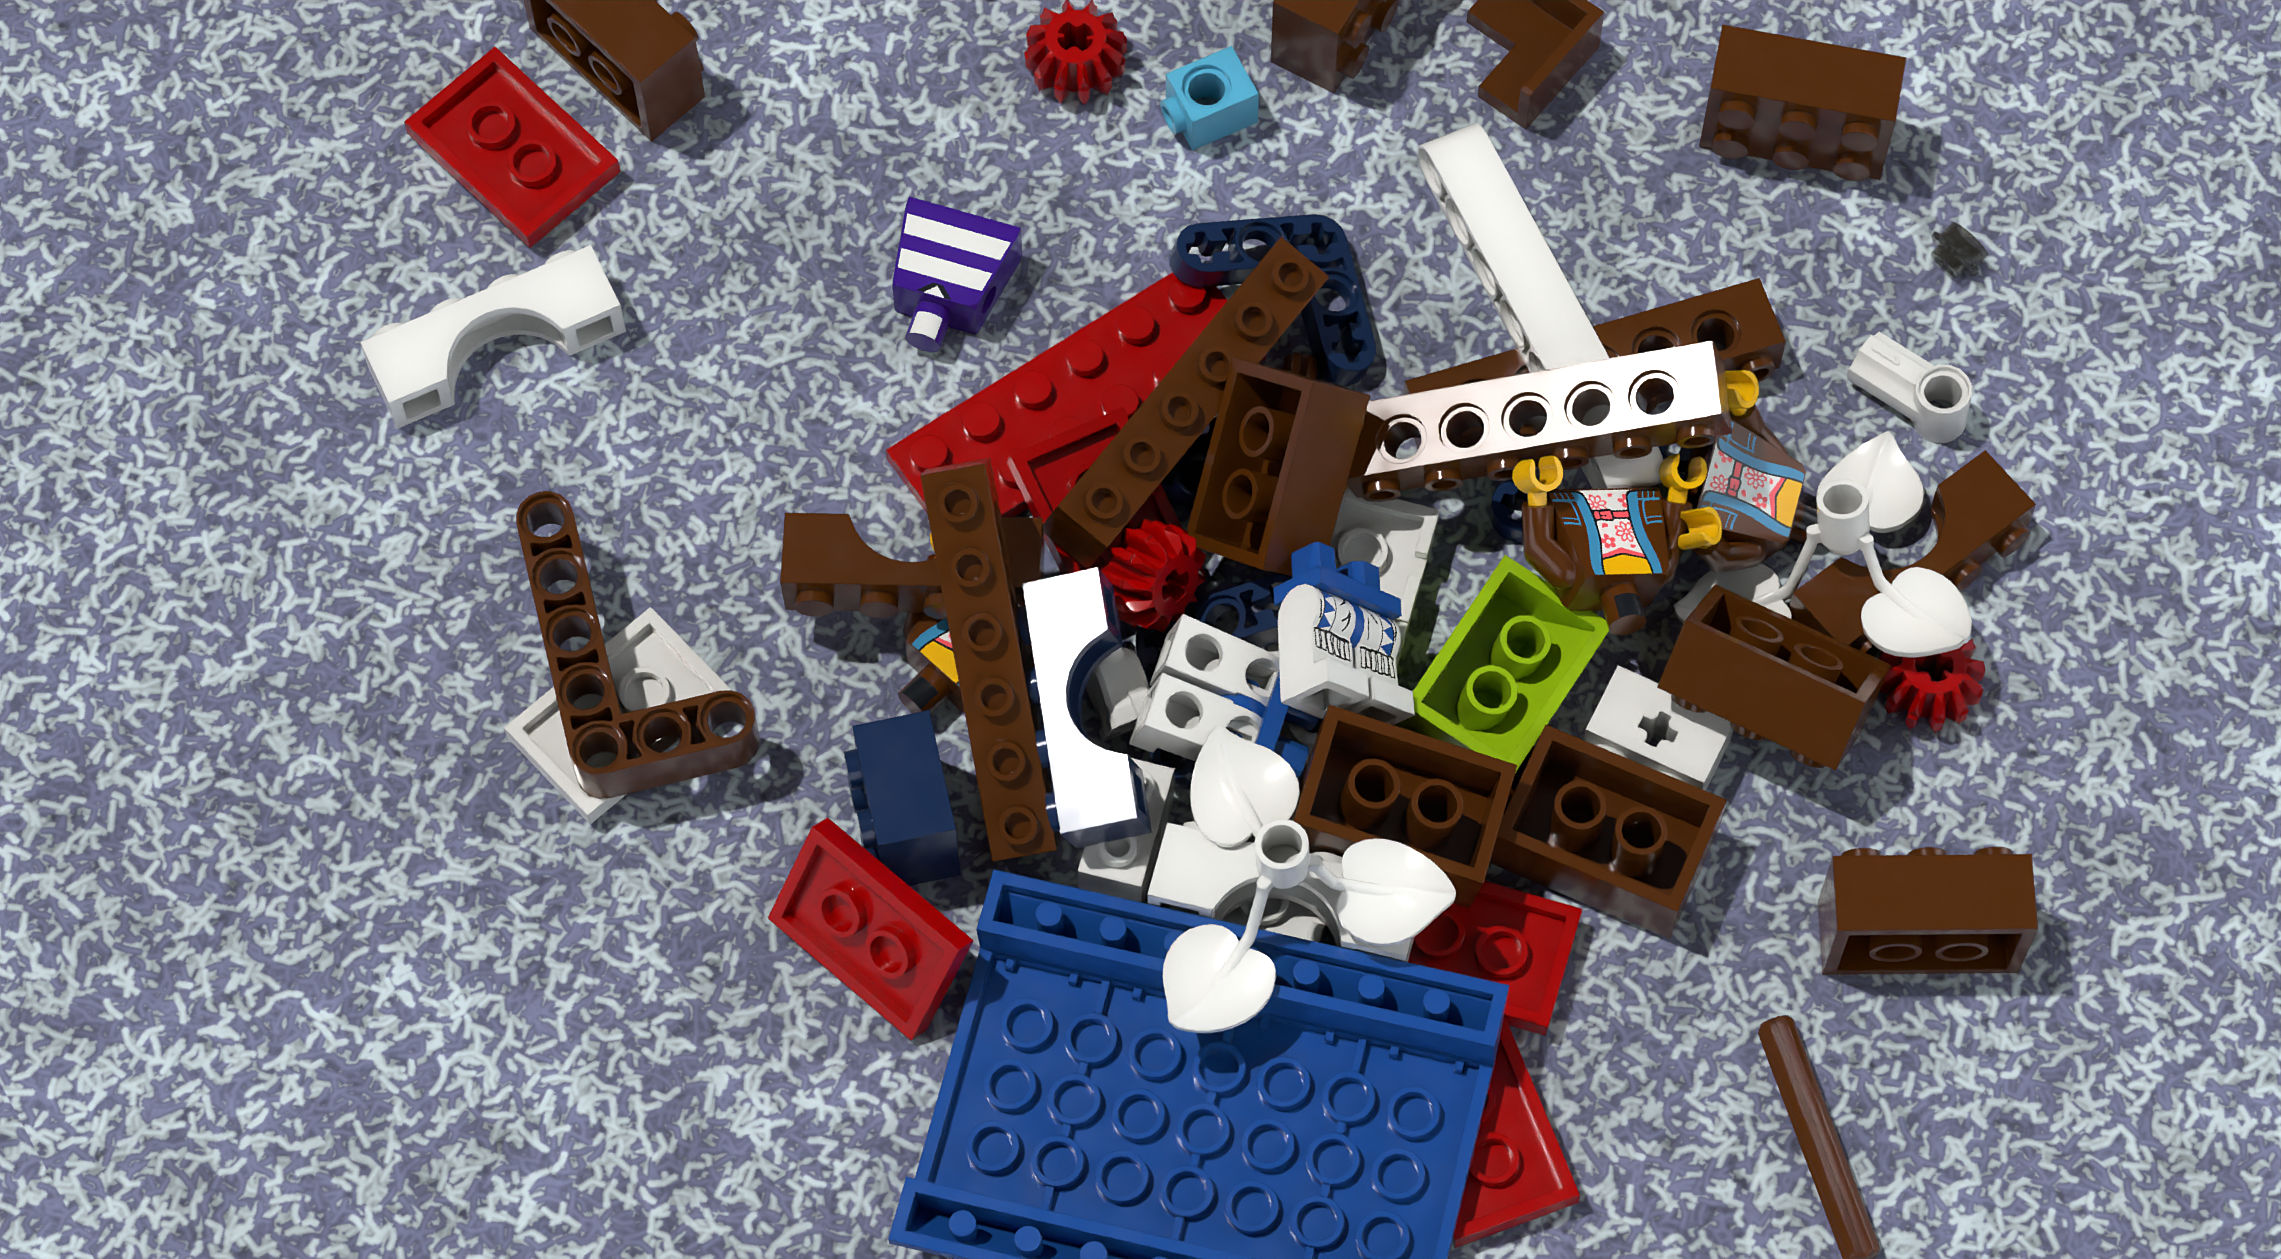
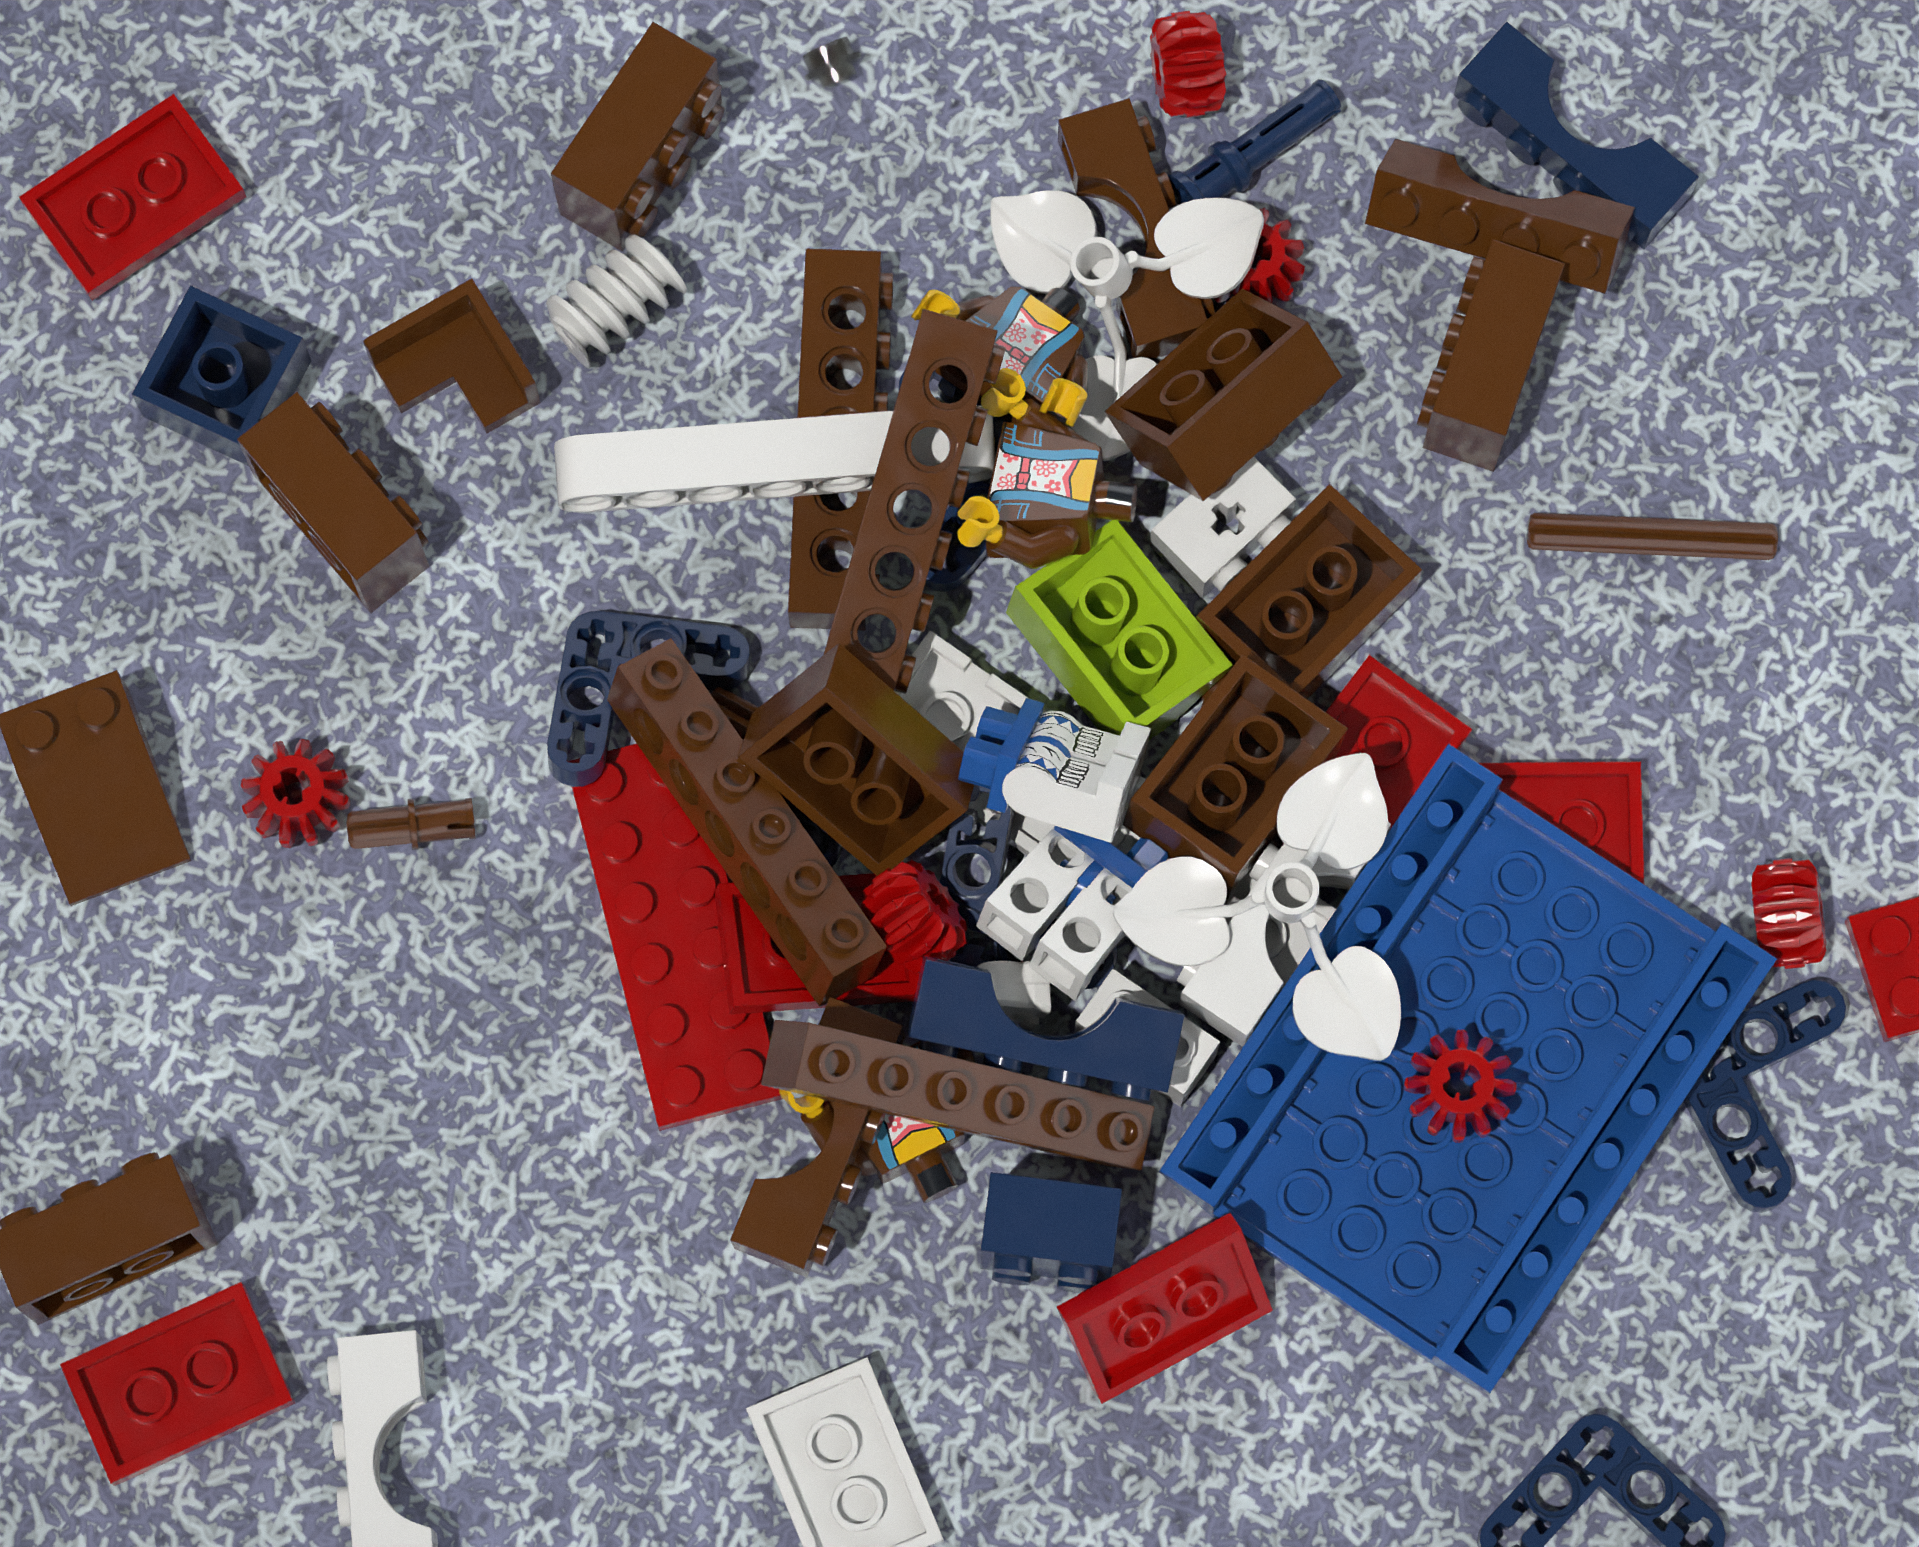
camera: 70 degrees left, 10 degrees up
reddish brown beam [516,491,760,799] -> none
dark purple torso [892,196,1022,352] -> none
medium azure brick [1160,46,1259,151] -> none
white piece [1847,332,1972,443] -> none
none -> reddish brown axle [346,798,476,850]
none -> white piece [546,235,687,368]
none -> red gear [1150,11,1227,118]
none -> dark blue pin [1168,79,1342,205]
none -> reddish brown arch [1365,139,1635,294]
none -> red gear [1404,1030,1516,1143]
none -> dark blue arch [1454,22,1699,249]

